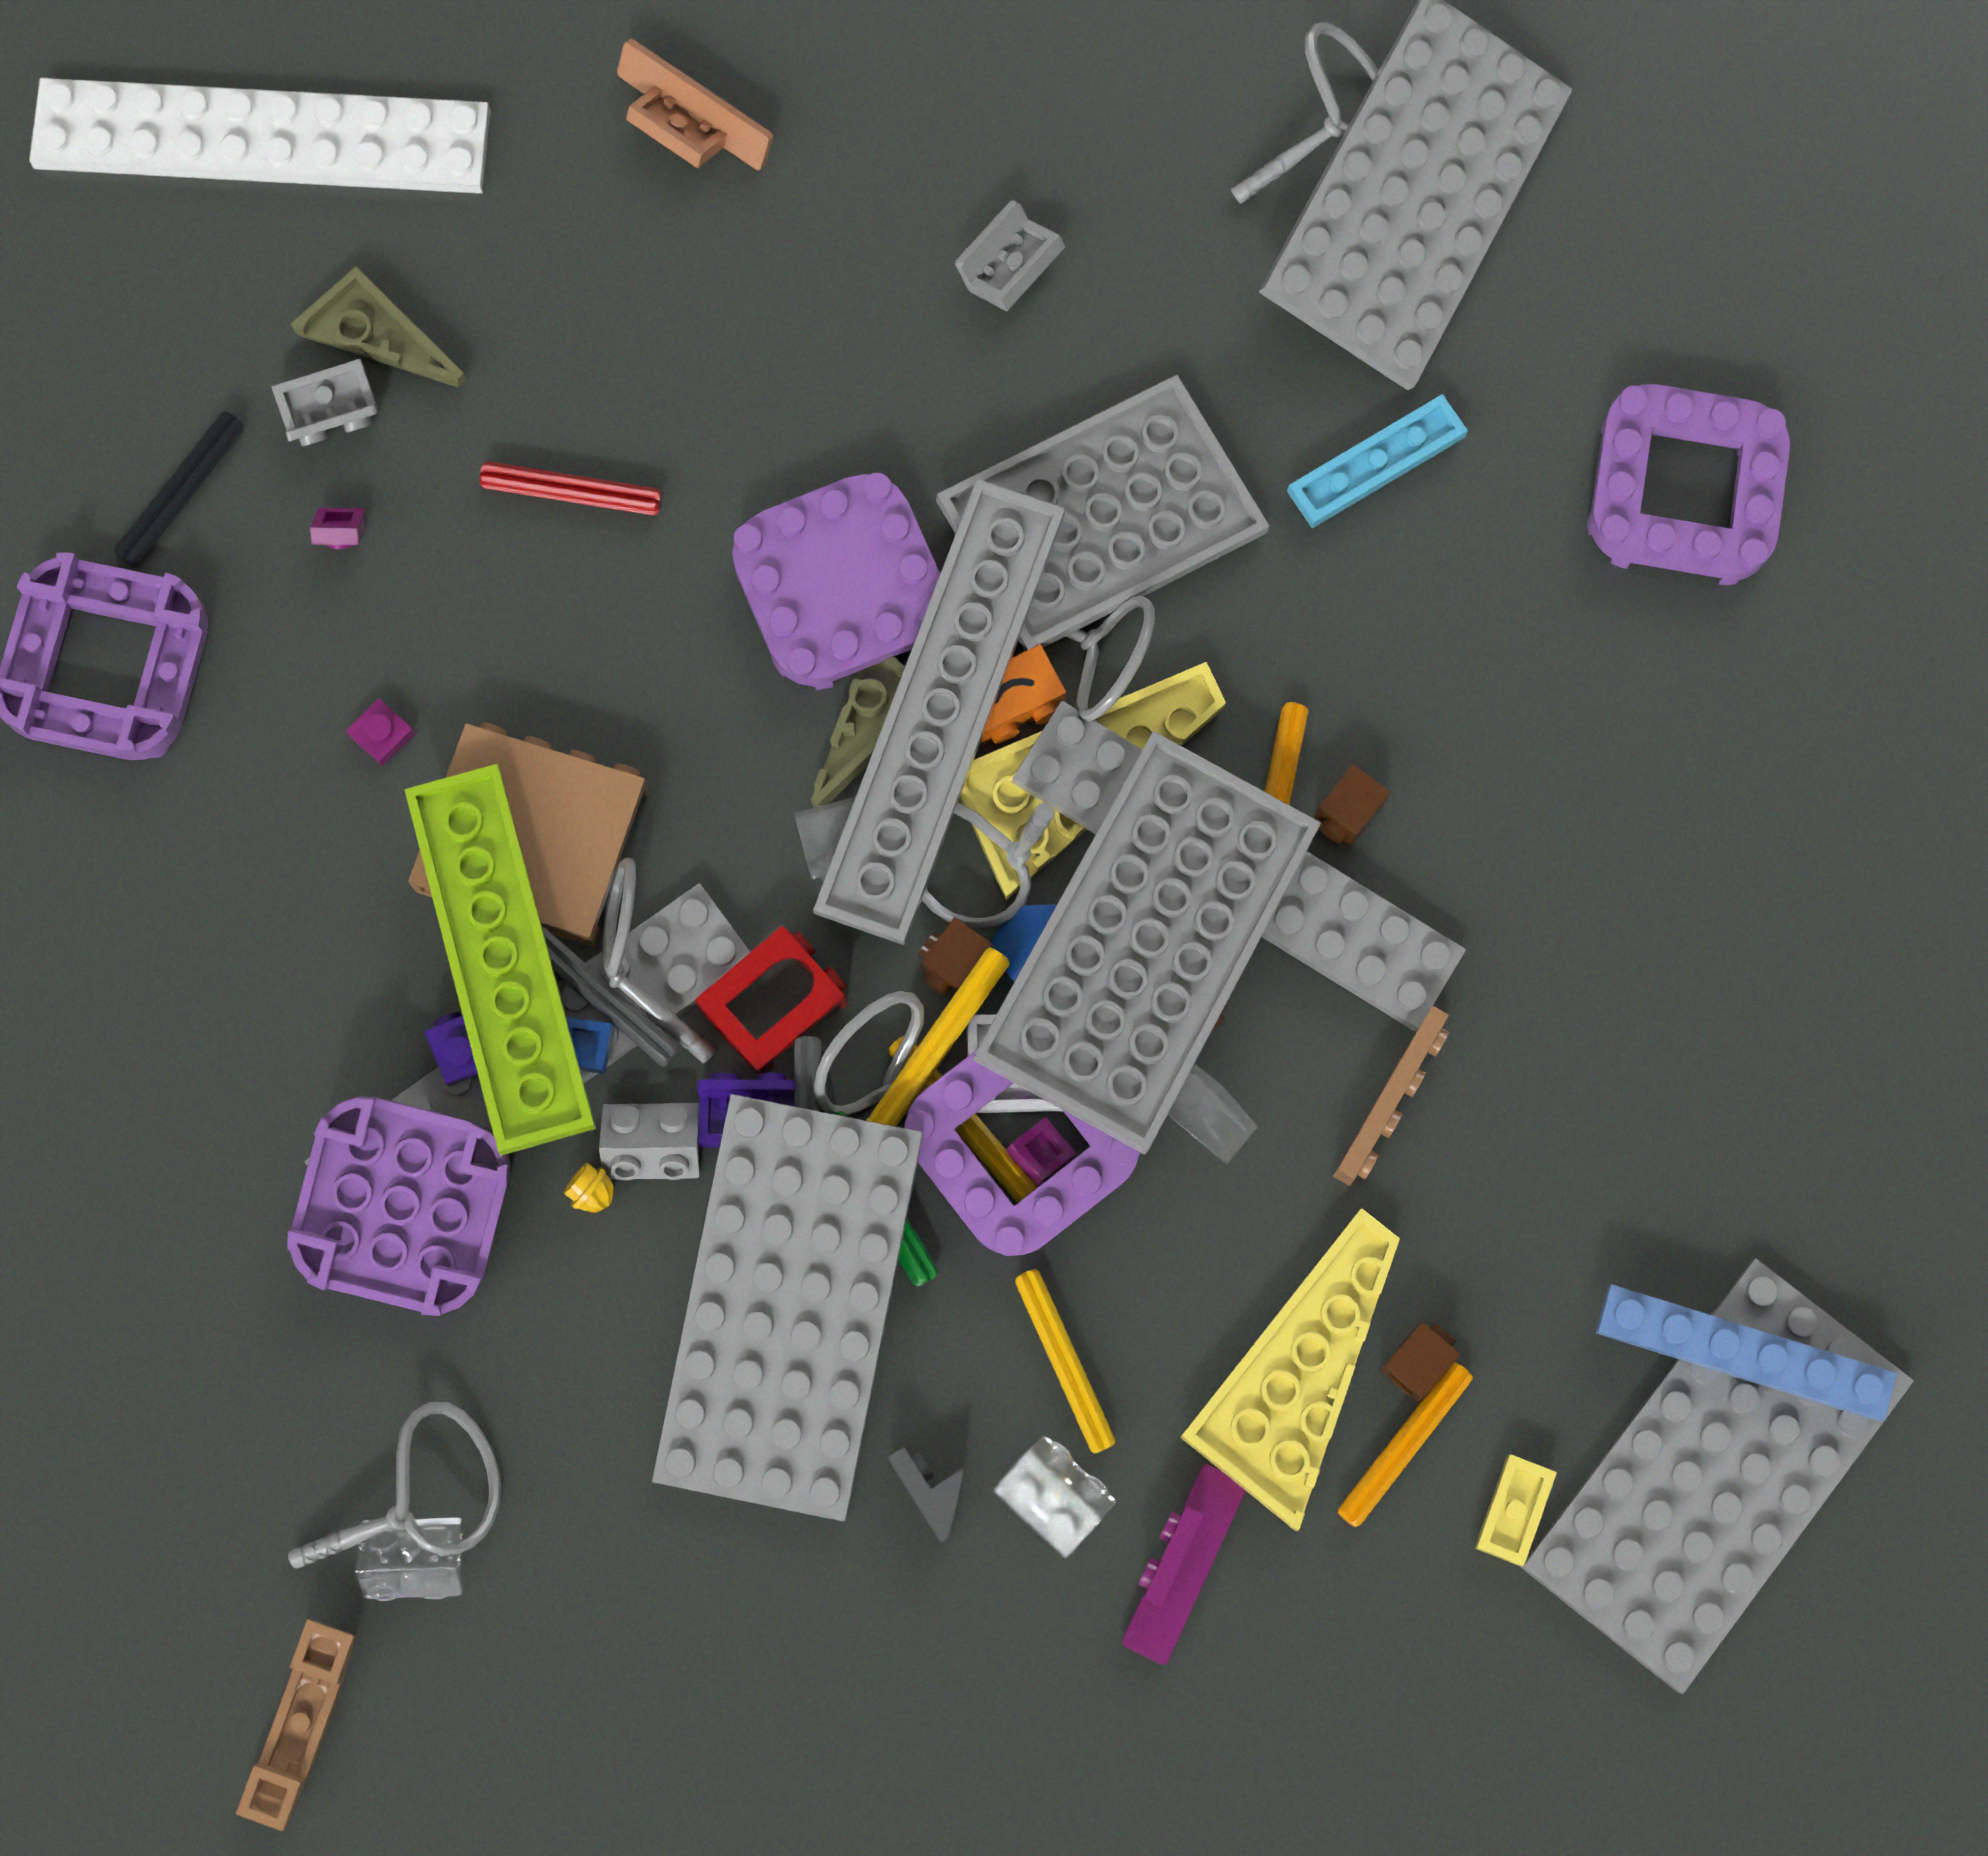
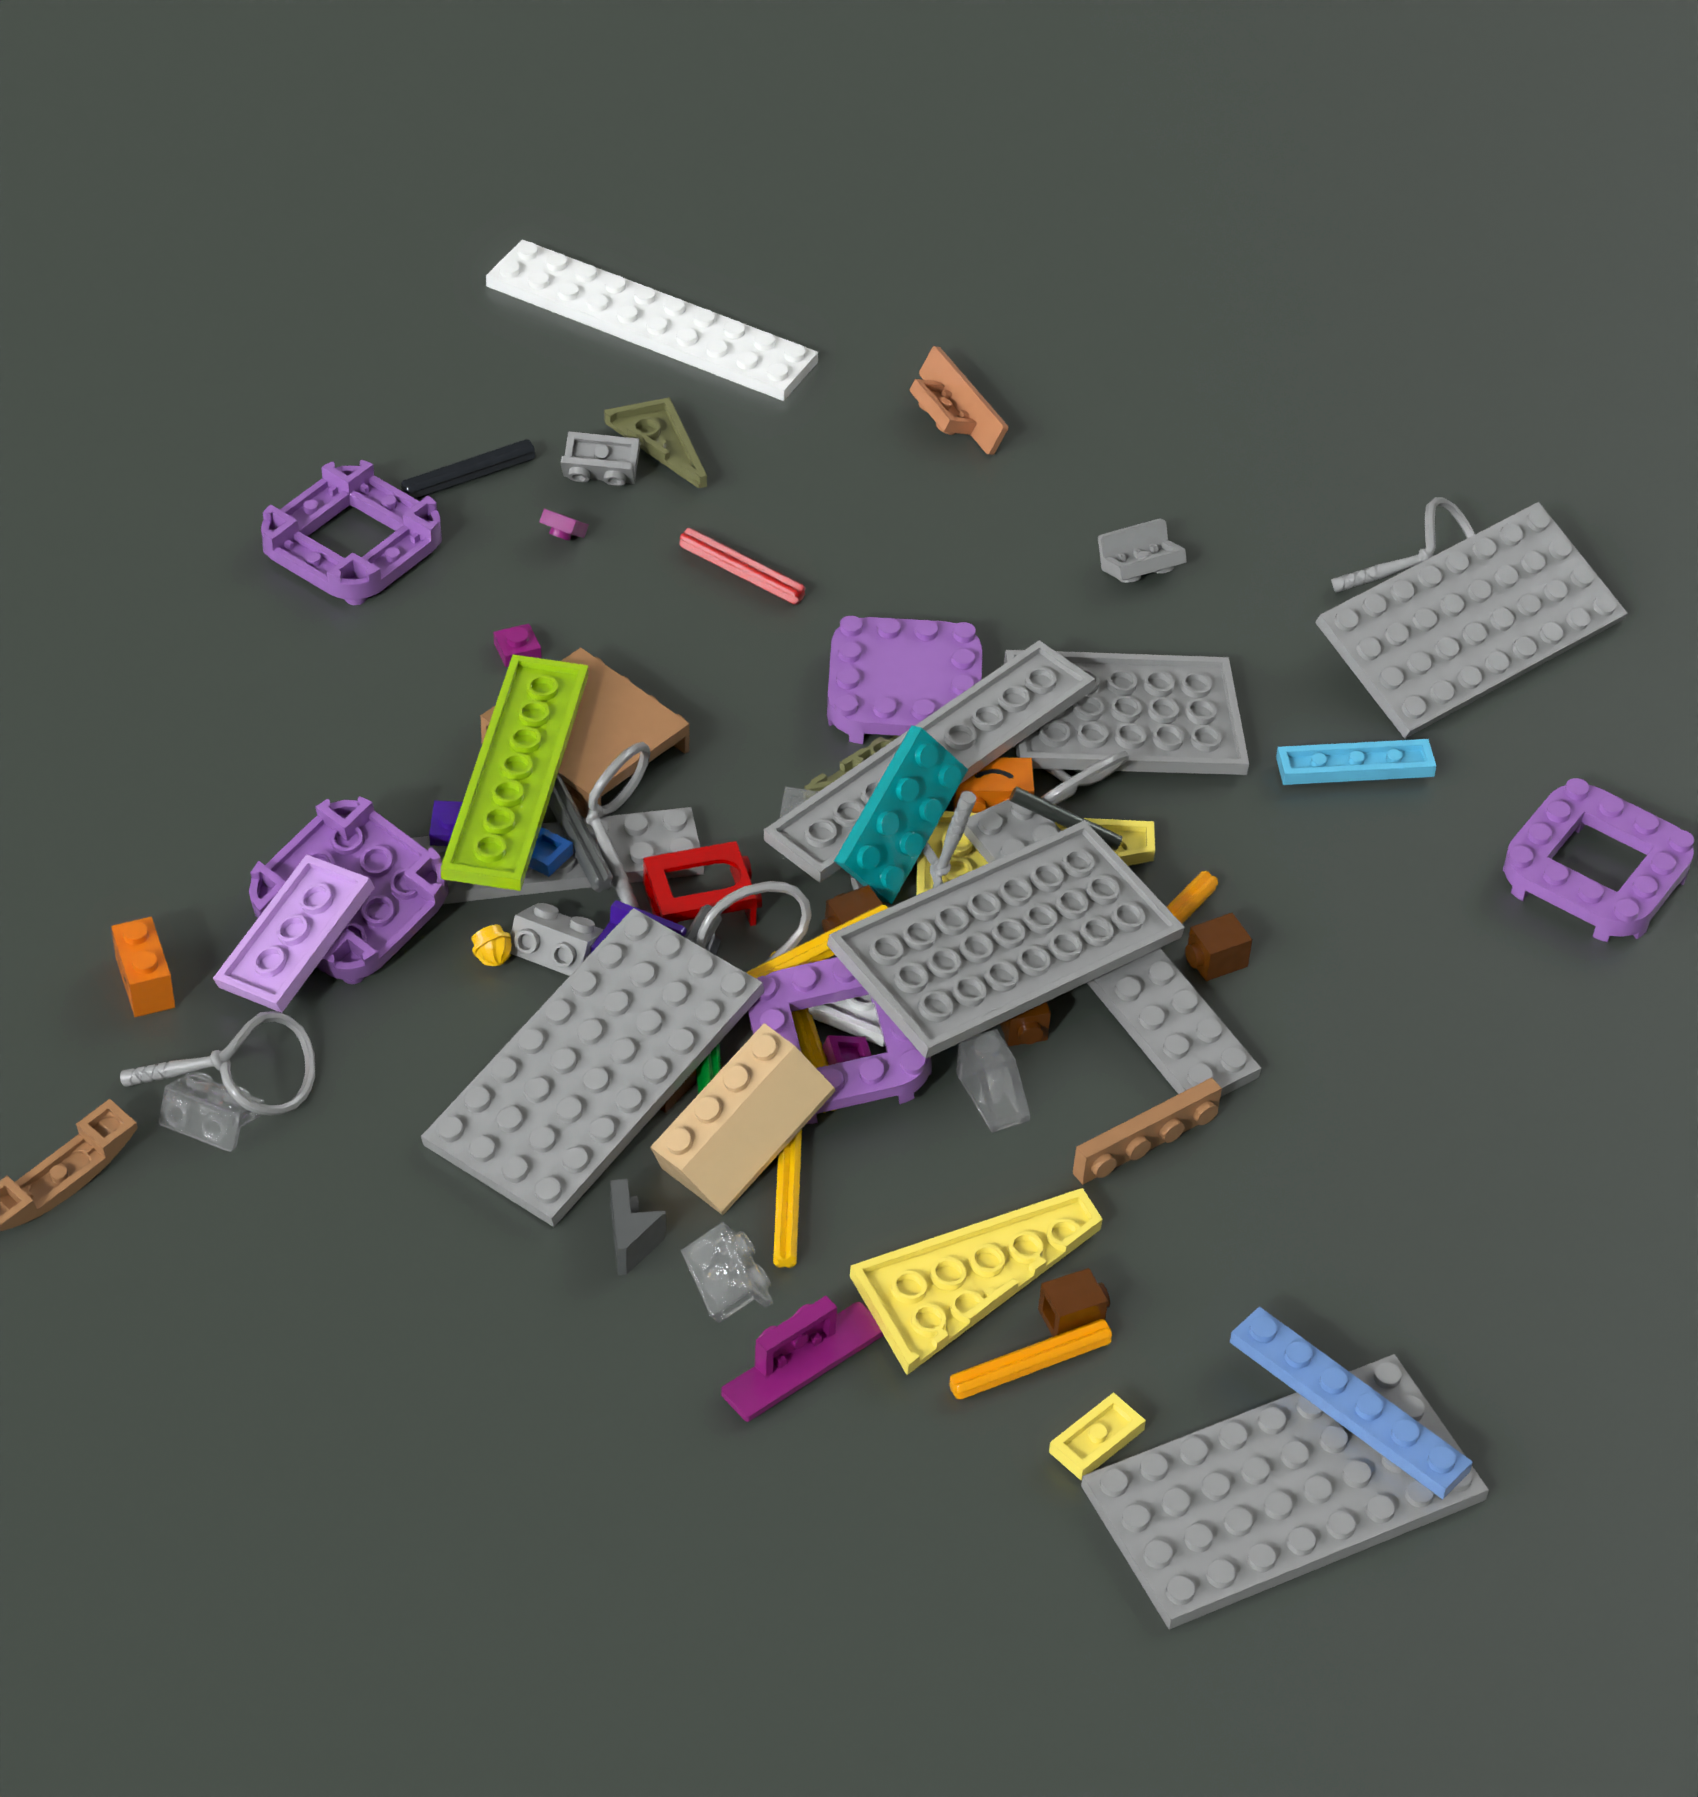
camera: 25 degrees right, 30 degrees down
none -> orange brick [111,916,175,1017]
none -> lavender plate [213,854,375,1013]
none -> tan slope [650,1023,836,1215]
none -> teal plate [834,725,968,904]
none -> pearl dark grey bar [1009,787,1122,851]

